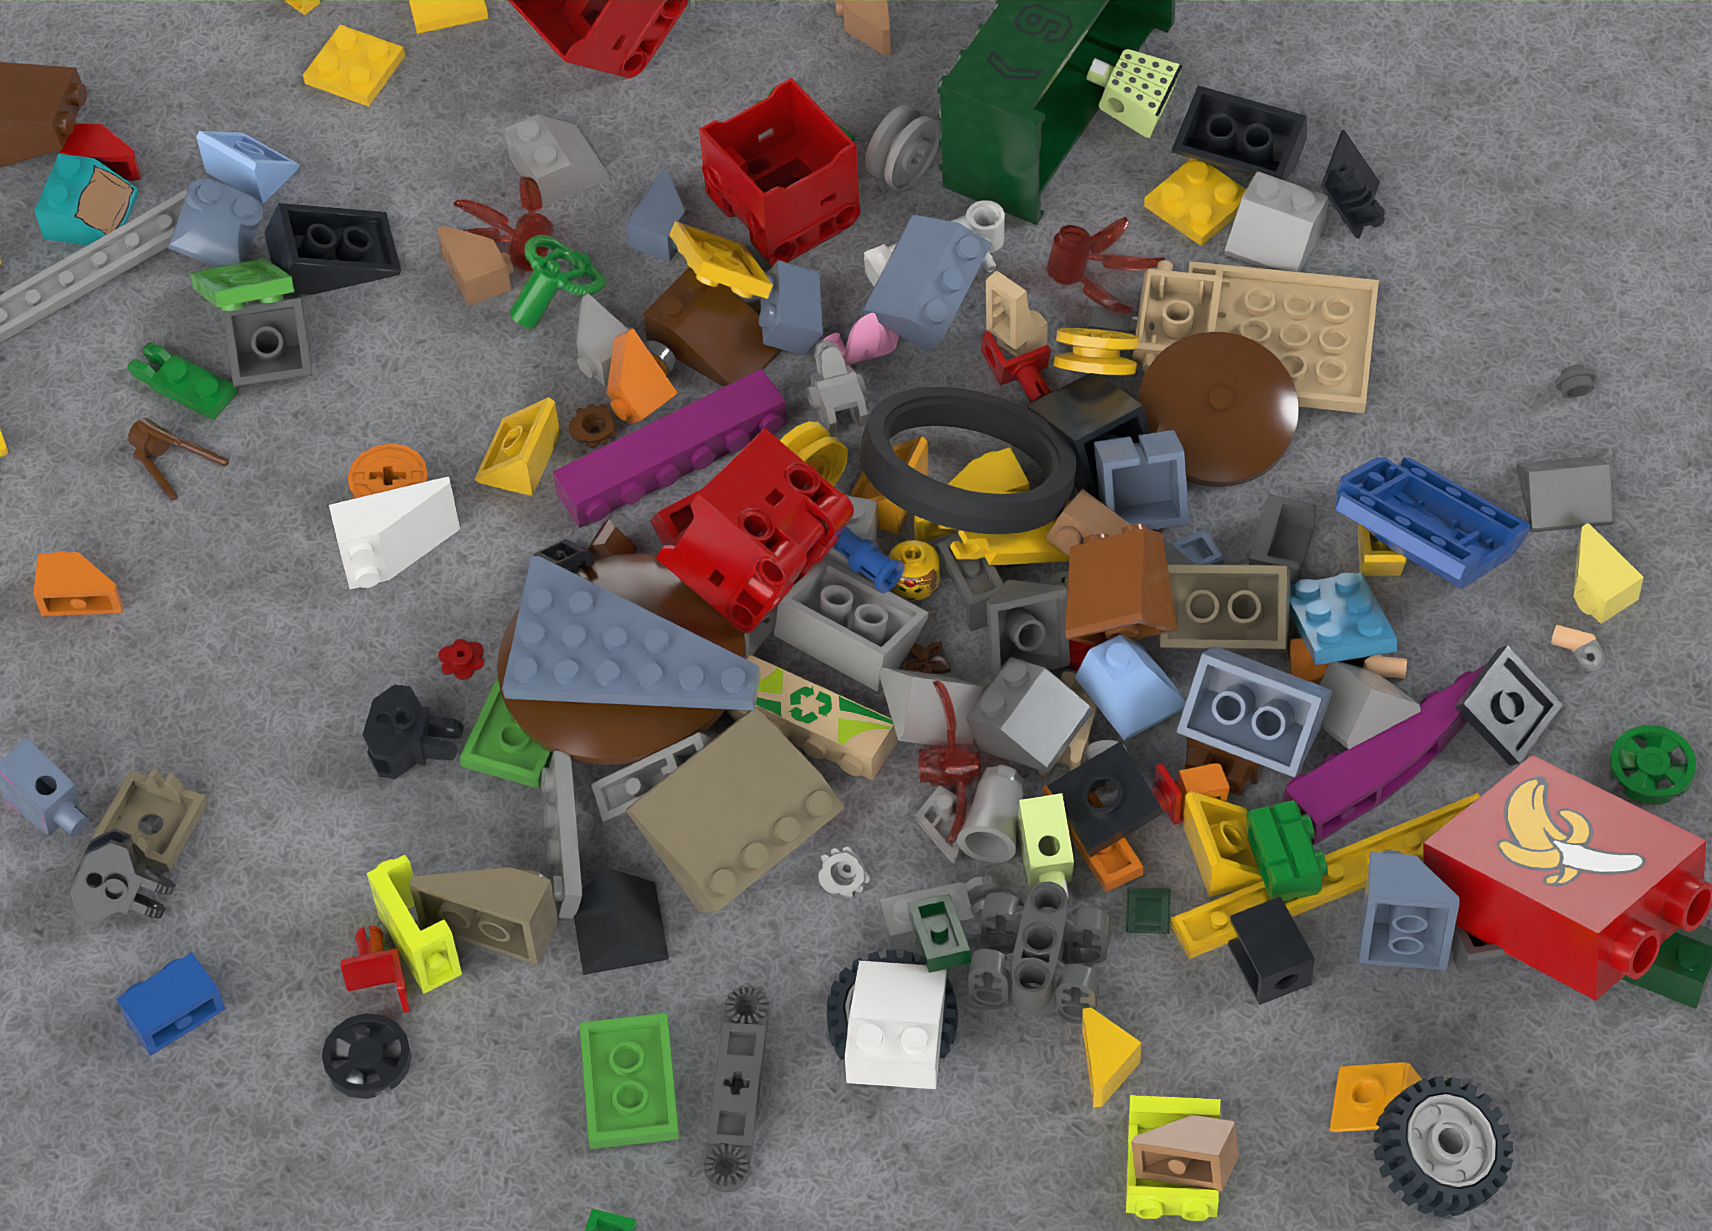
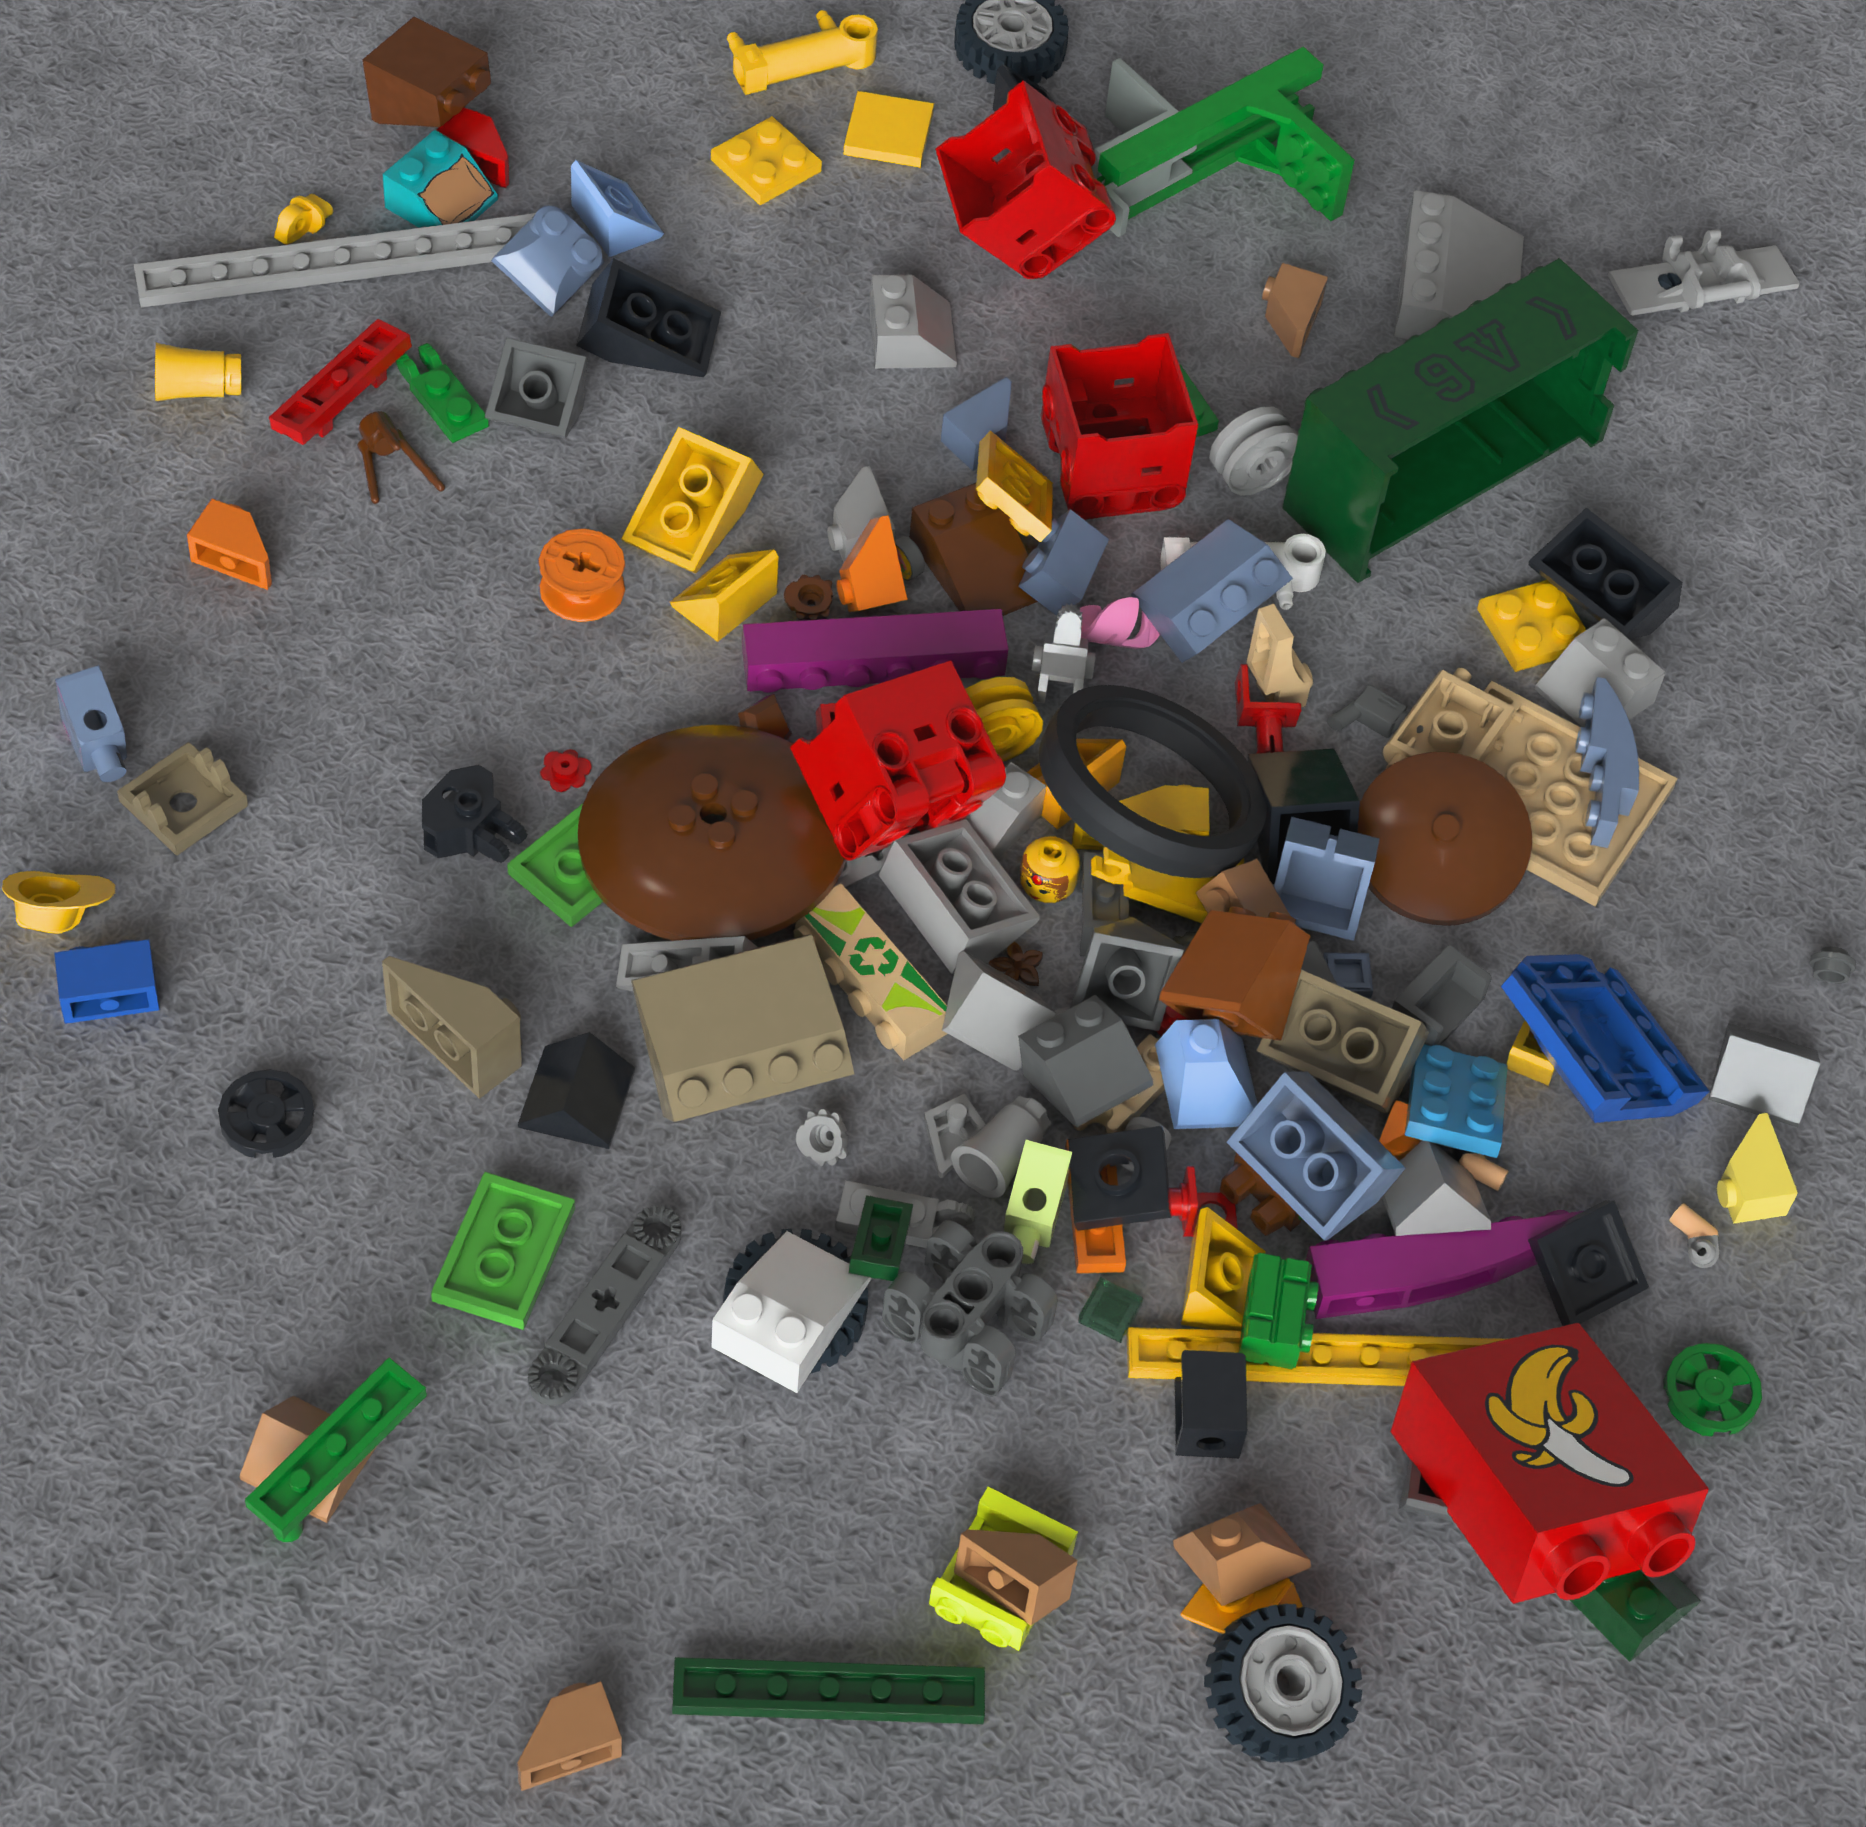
camera: 15 degrees right, 0 degrees up
hinge [70,828,176,924] -> none
bright green plate [190,258,294,311] -> none
white slope [329,476,460,589] -> none
red bracket [340,926,410,1013] -> none
neon yellow panel [367,855,462,994] -> none
medium nougat slope [436,226,514,306] -> none
clear red plant [453,176,554,271] -> none
sand blue wing [502,556,761,711] -> none
green piece [509,235,607,329] -> none
black tile [533,539,595,574] -> none
light grey plate [541,751,582,919] -> none
blue pin [832,526,905,593] -> none
clear red plant [918,681,981,844] -> none
clear red plant [1046,217,1165,314] -> none
yellow wheel [1054,328,1139,375] -> none
yellow slope [1082,1008,1142,1108] -> none
yellowish green torso [1086,49,1183,138] -> none
orange slope [1177,763,1230,818] -> none
black hinge [1321,130,1385,238] -> none
sand blue slope [1359,850,1459,970] -> none
none -> yellow piece [2,871,116,933]
none -> red hinge [269,319,412,445]
none -> yellow slope [621,427,764,574]
none -> medium nougat slope [1173,1503,1311,1606]
none -> sand blue slope [1575,677,1639,848]

